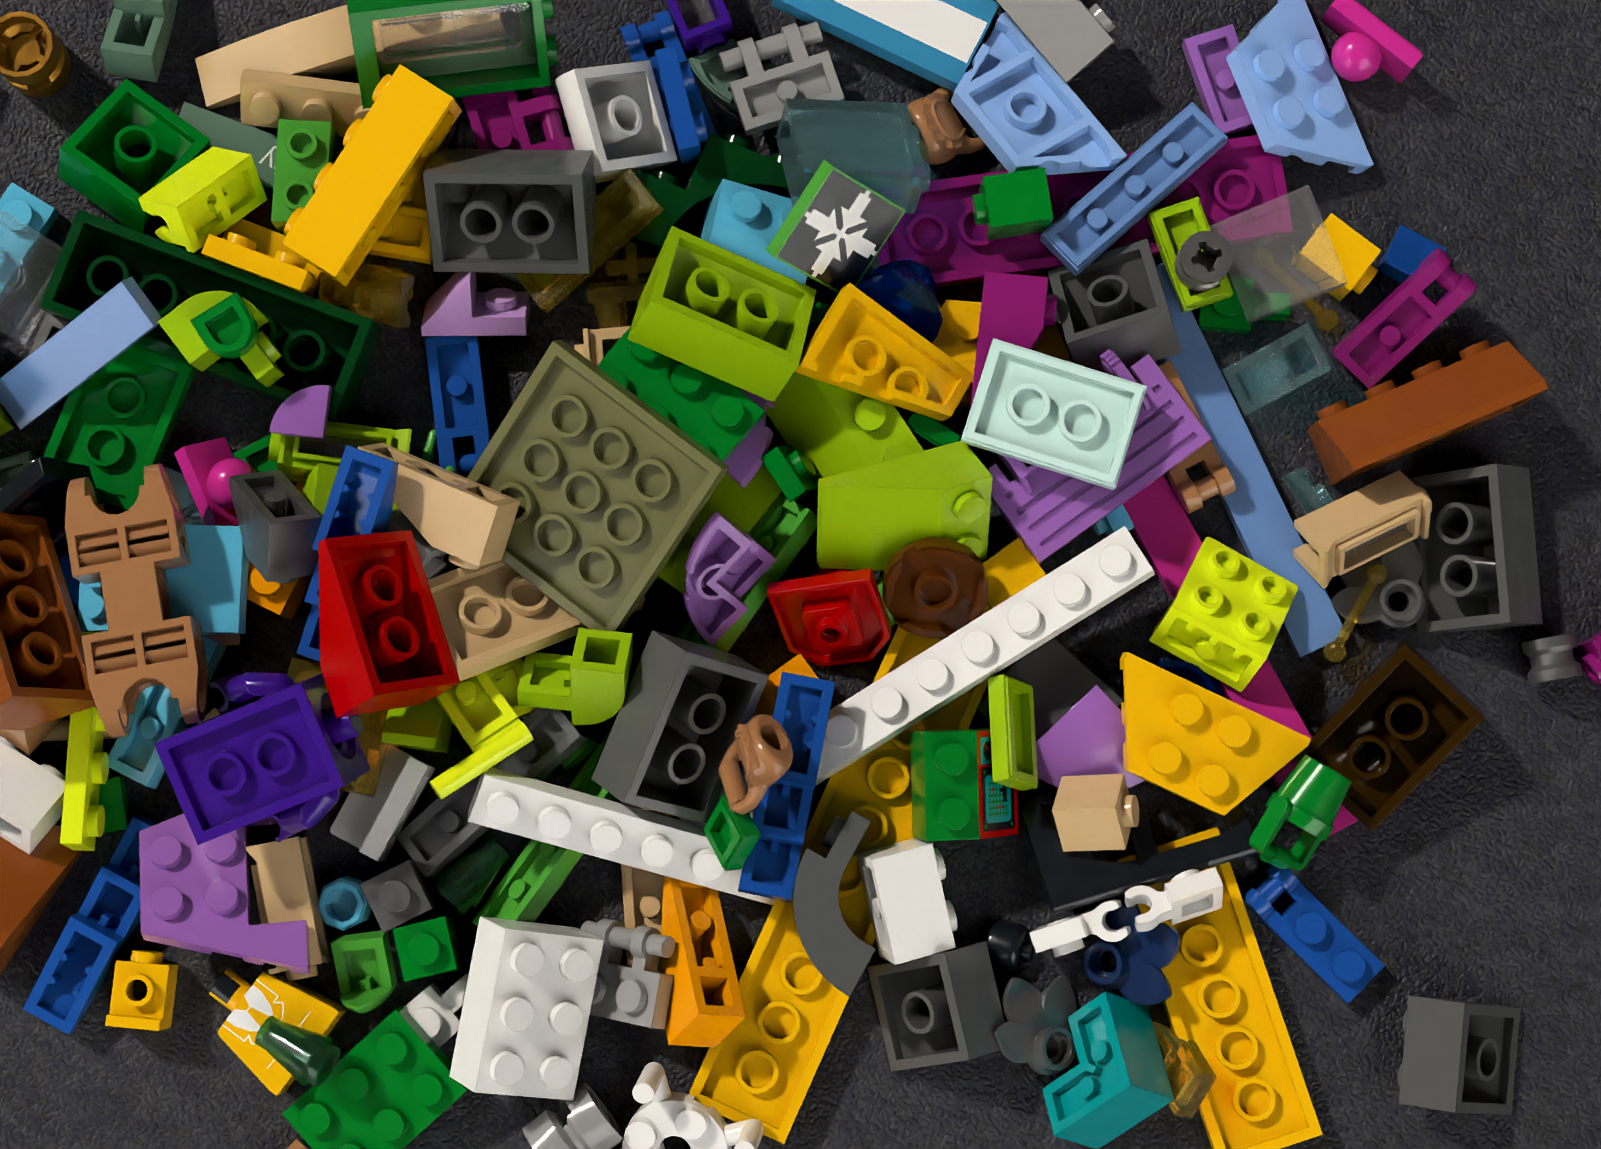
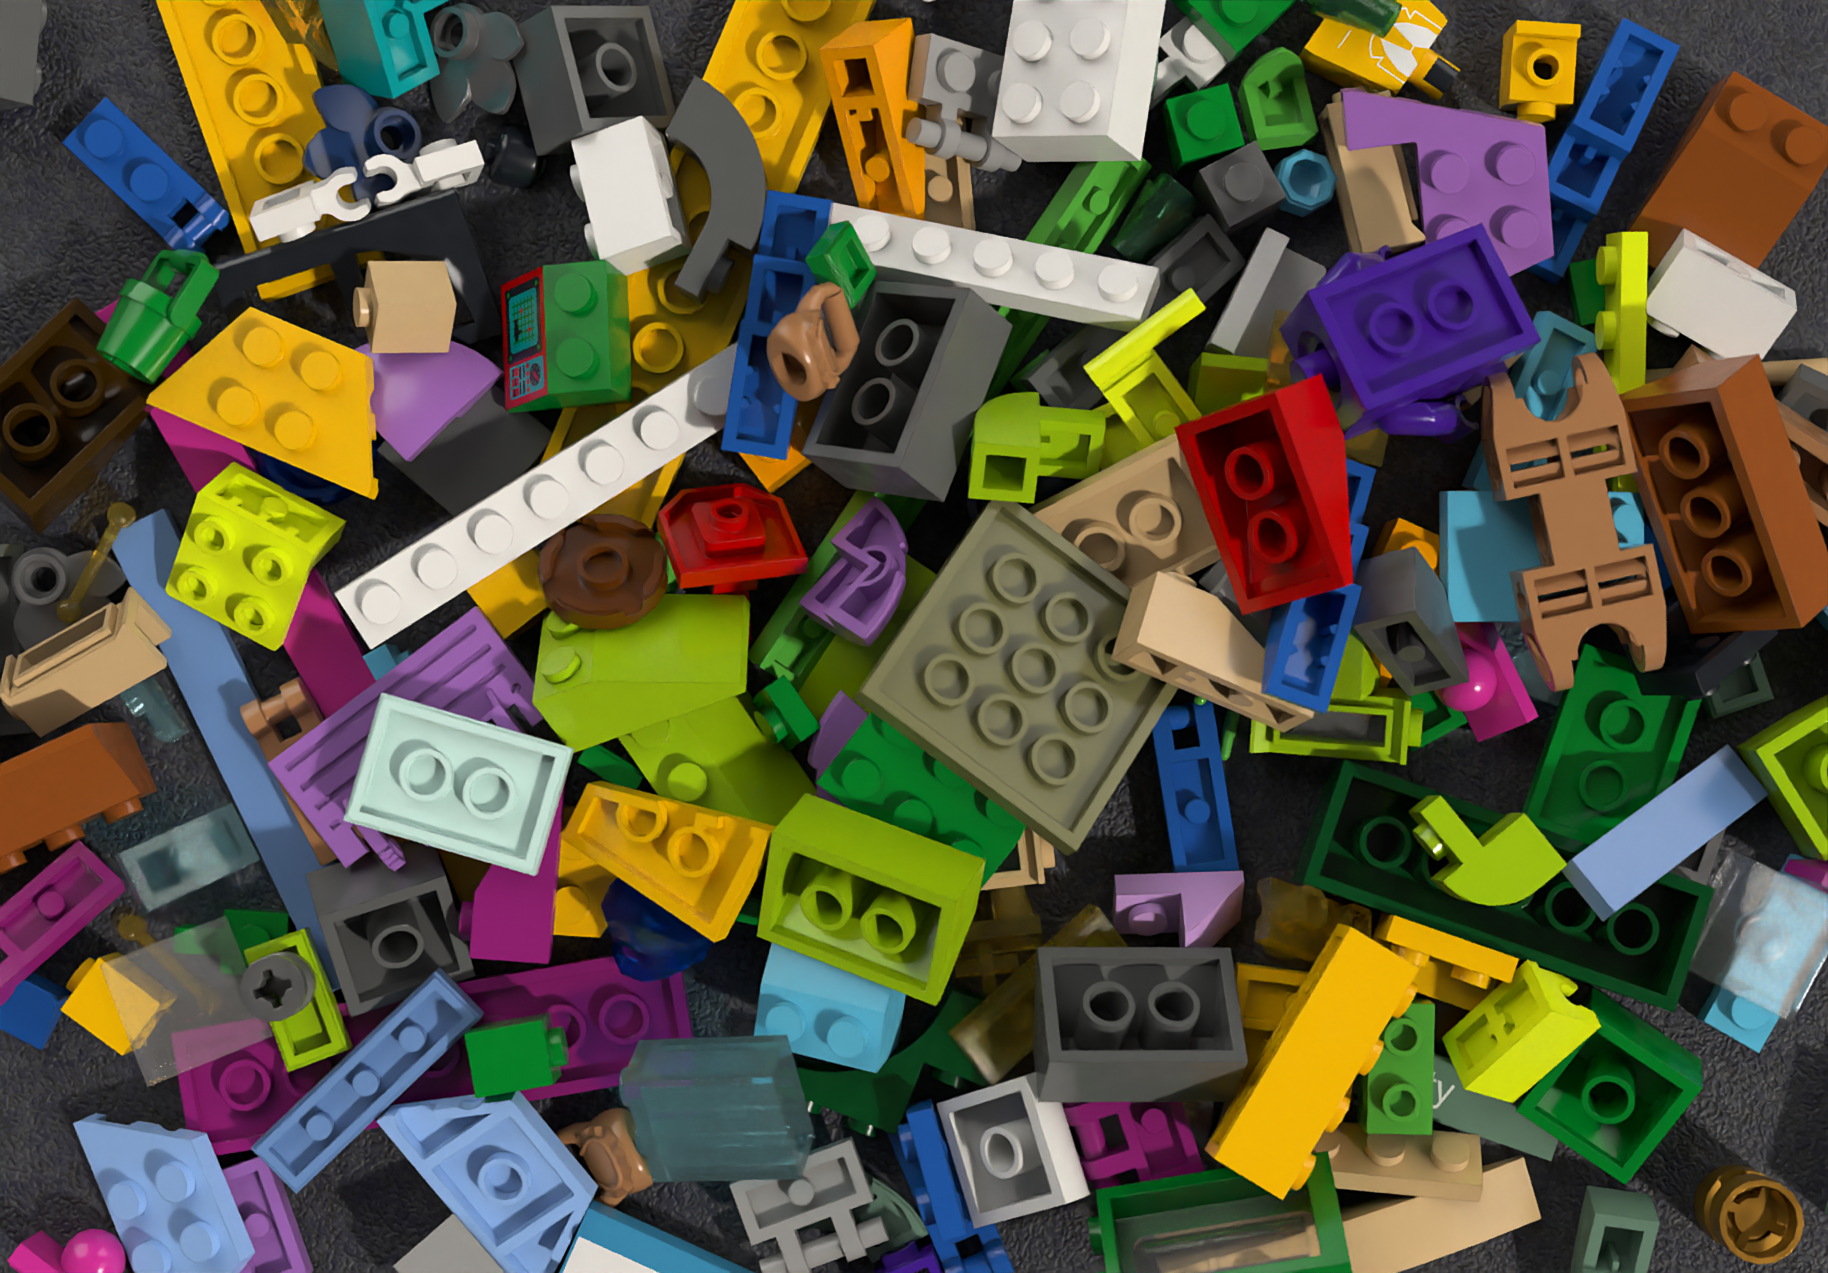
camera: 175 degrees left, 5 degrees up
green tile [190,292,258,359] -> none
medium lavender tile [269,385,332,440] -> none
tile [766,160,906,293] -> none
lime tile [988,674,1038,791] -> none

